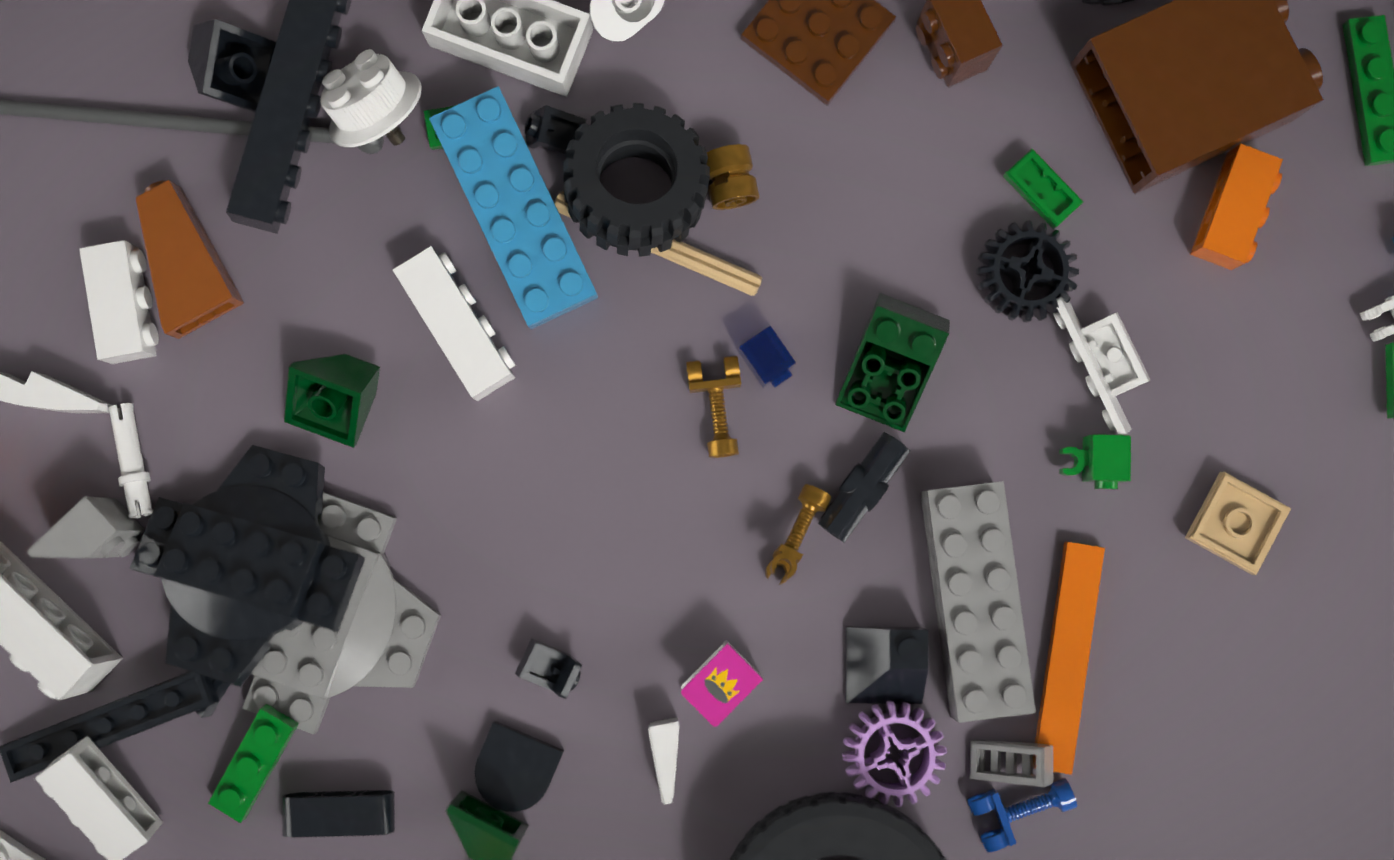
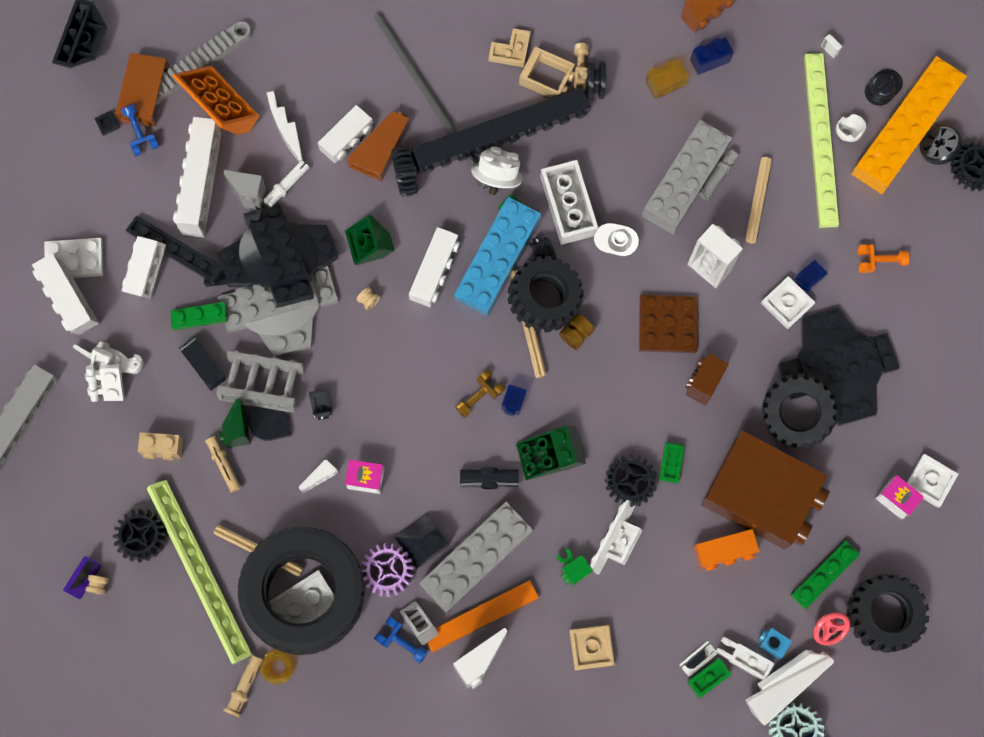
camera: 55 degrees right, 10 degrees down
black slope [188,19,276,112] -> none
pearl gold bar [765,484,831,585] -> none
none -> light grey fence [216,350,304,413]
none -> tan wheel [356,287,380,311]
none -> black gear [391,146,418,197]
none -> white slope [453,628,507,689]
none -> sticker [680,641,717,677]

